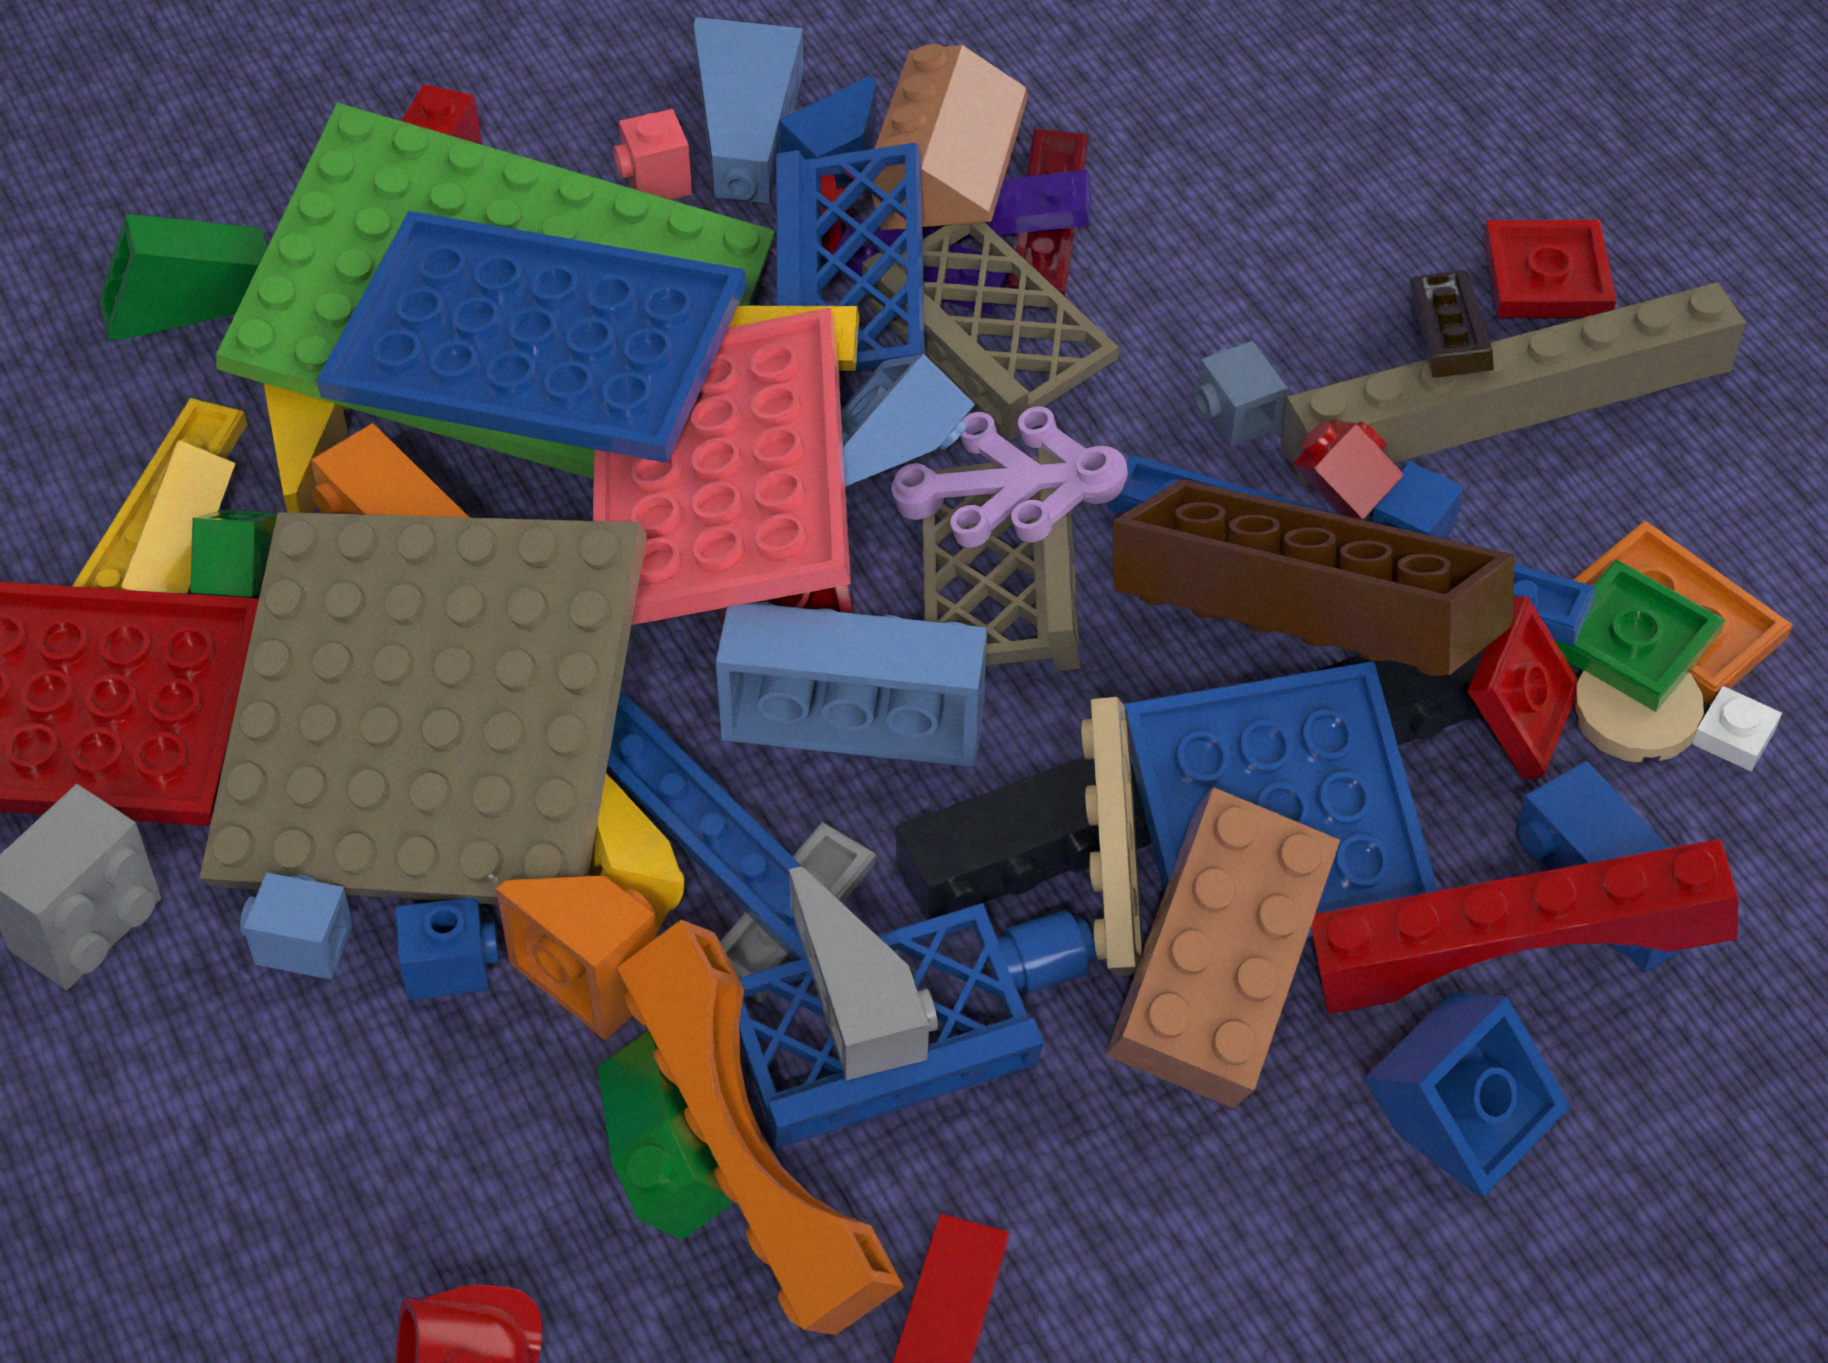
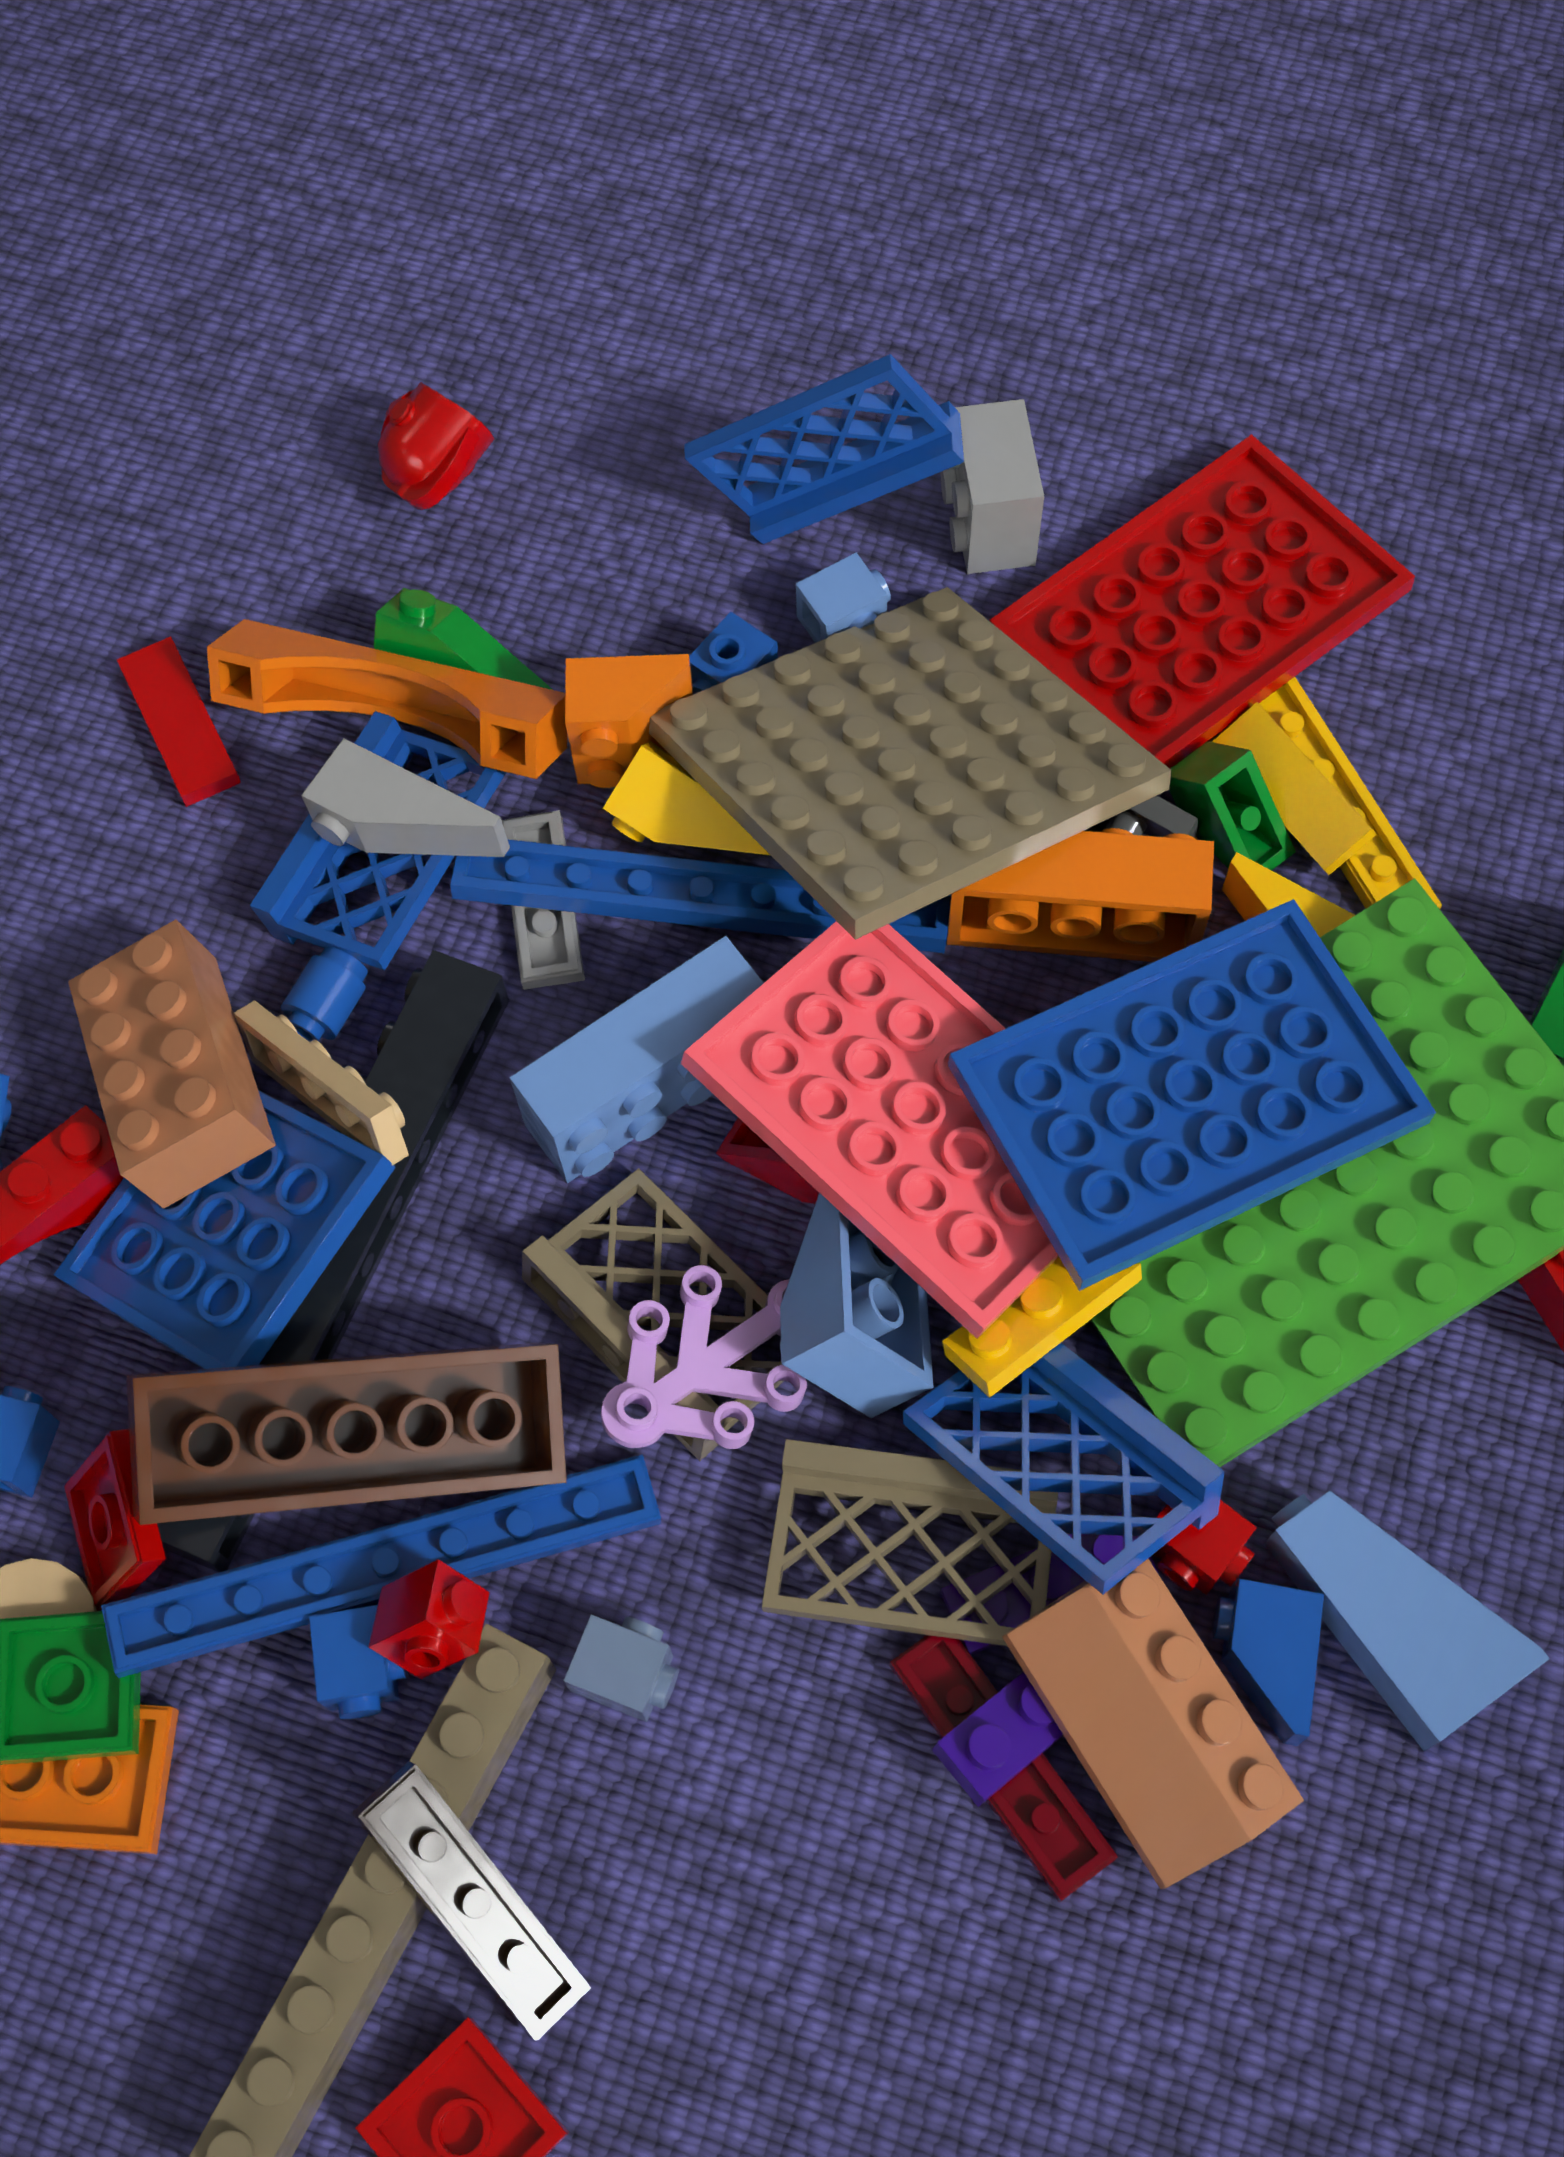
camera: 140 degrees right, 15 degrees up
coral brick [613,109,692,200] -> none
none -> blue fence [684,354,964,544]

